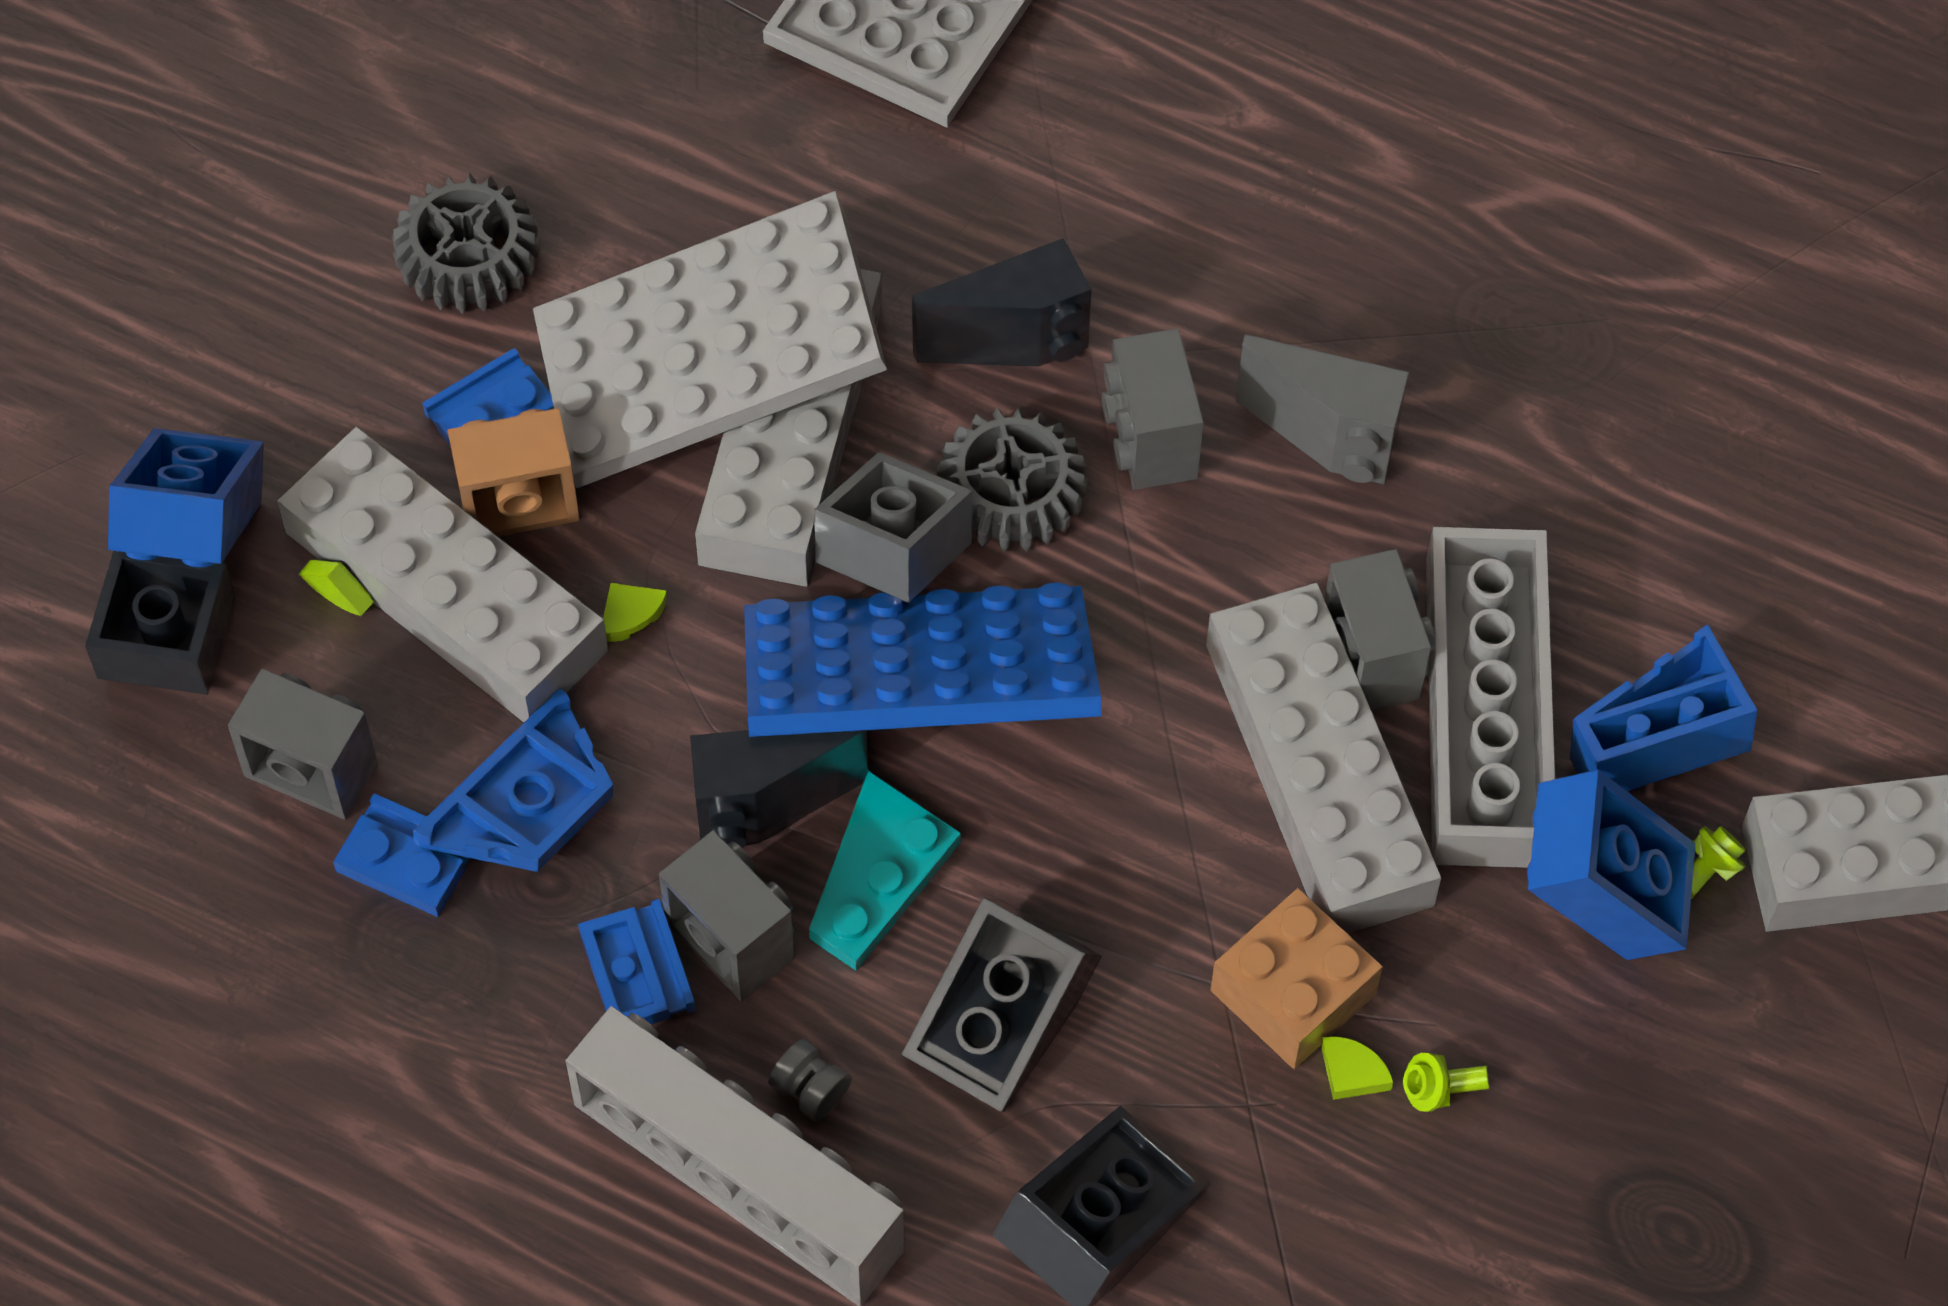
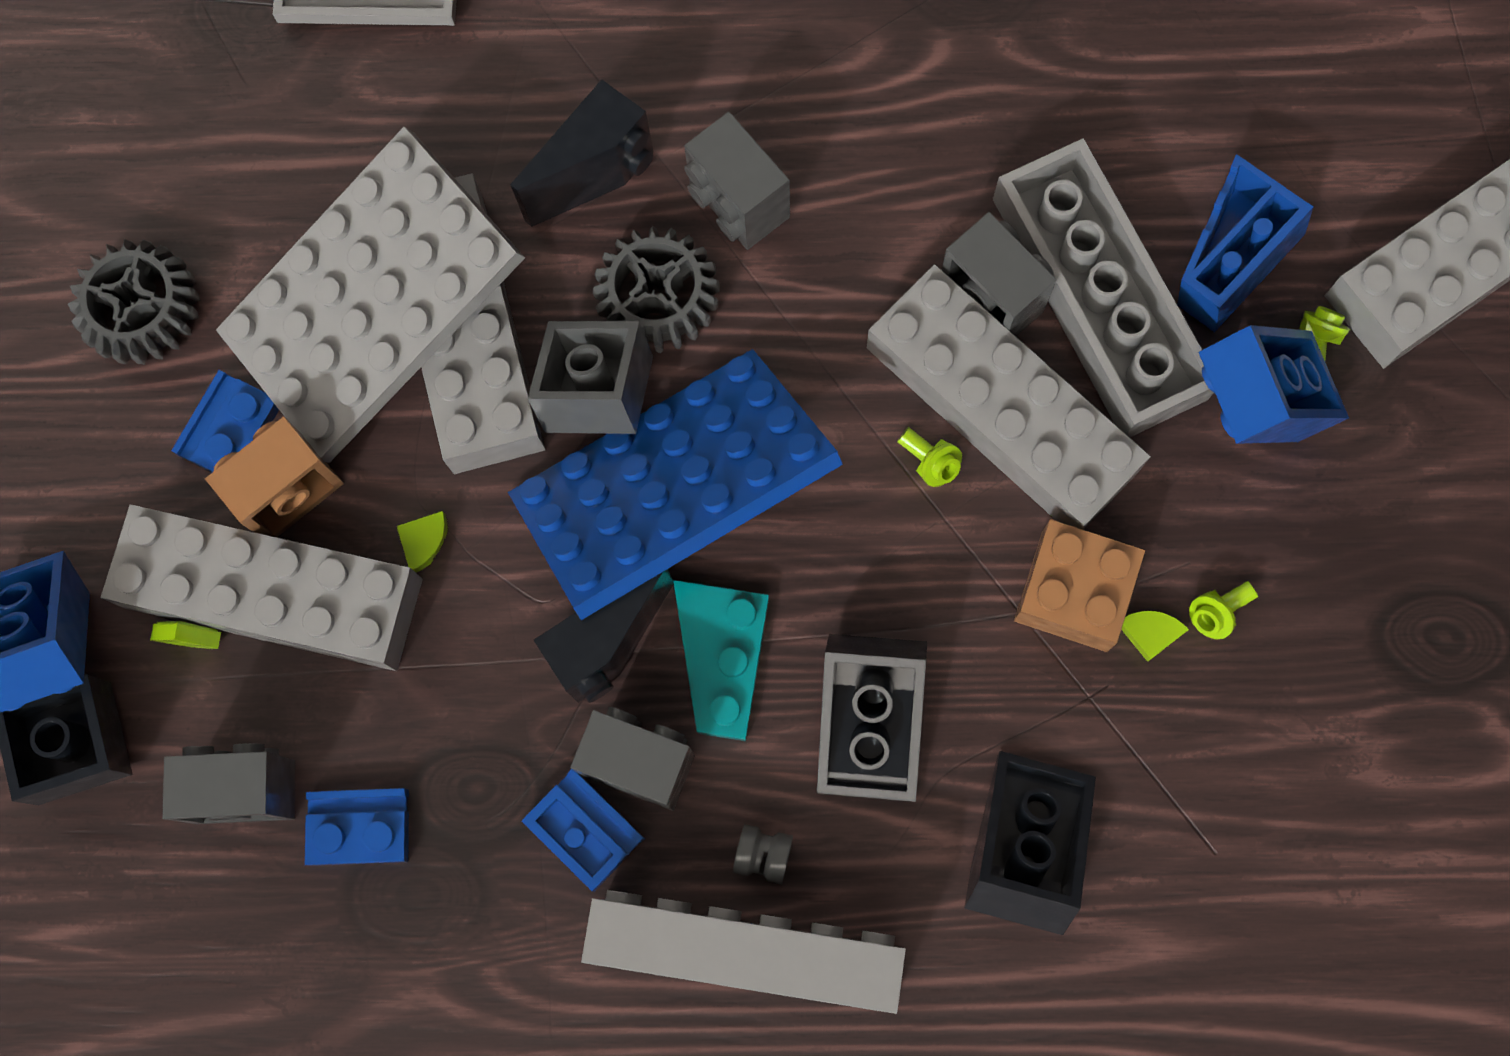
camera: 20 degrees left, 15 degrees up
blue wing [413,688,613,872] -> none
dark grey slope [1236,334,1409,484] -> none
none -> lime plate [897,427,962,487]

